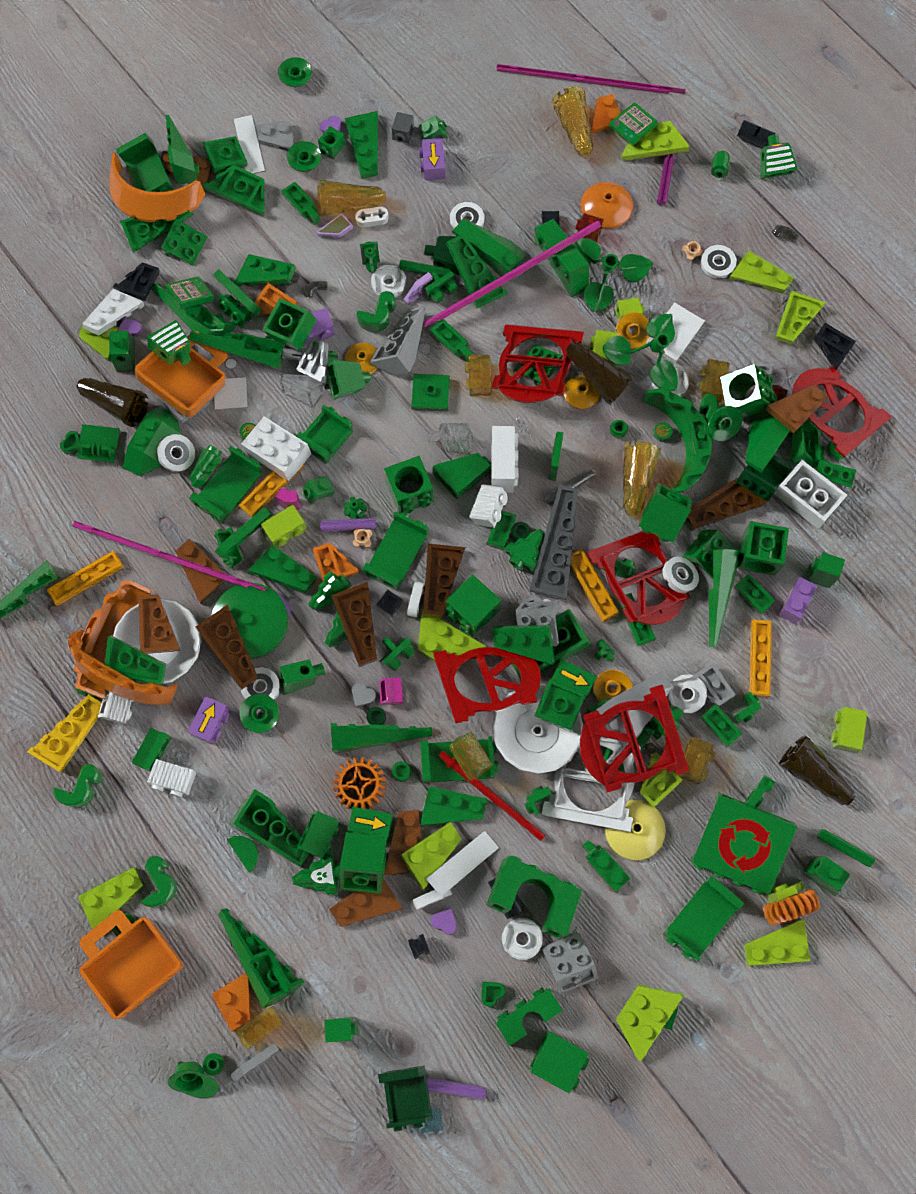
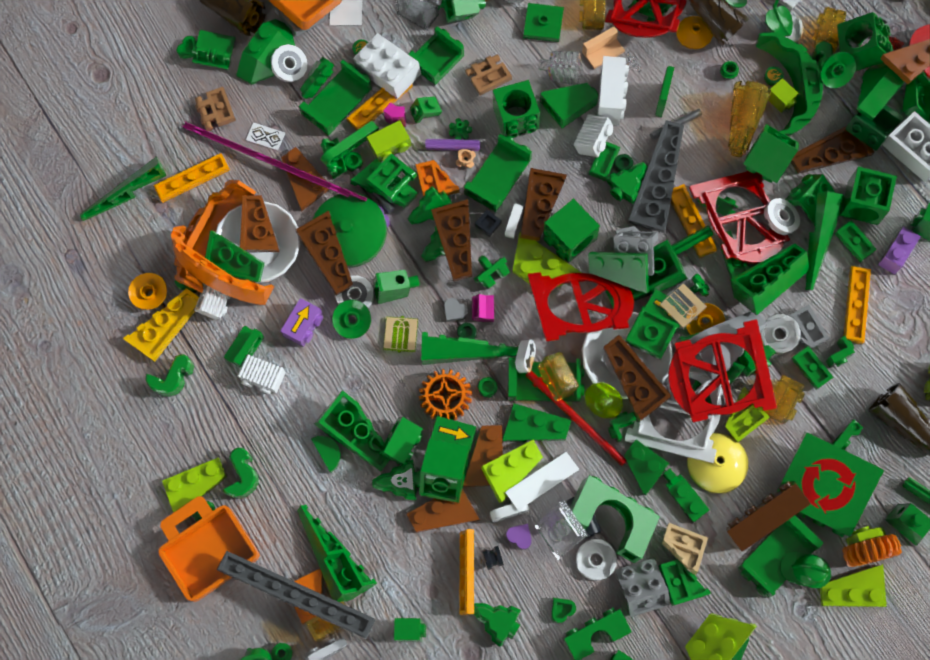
camera: 10 degrees right, 0 degrees up
none -> light orange dish [128,273,167,310]
none -> medium nougat plate [195,87,236,131]
none -> dark grey tile [217,551,376,639]
none -> white sticker [246,123,285,150]
none -> green tile [344,152,363,172]
none -> green plate [366,154,417,203]
none -> piece [383,316,418,353]
none -> light orange tile [459,529,474,615]
none -> medium nougat plate [465,54,512,96]
none -> green rock [474,603,521,647]
none -> white beam [515,339,536,373]
none -> clear tile [535,500,588,559]
none -> light nougat panel [582,27,625,69]
none -> clear neon green dish [585,383,623,419]
none -> reddish brown wing [603,335,672,422]
none -> green wing [624,439,670,495]
none -> green wing [658,559,711,606]
none -> piece [659,283,707,329]
none -> tan wing [662,523,708,575]
none -> green axle [671,226,713,255]
none -> reddish brown brick [726,481,811,552]
none -> green wedge [730,243,810,316]
none -> lime brick [766,78,799,113]
none -> green piece [780,552,831,589]

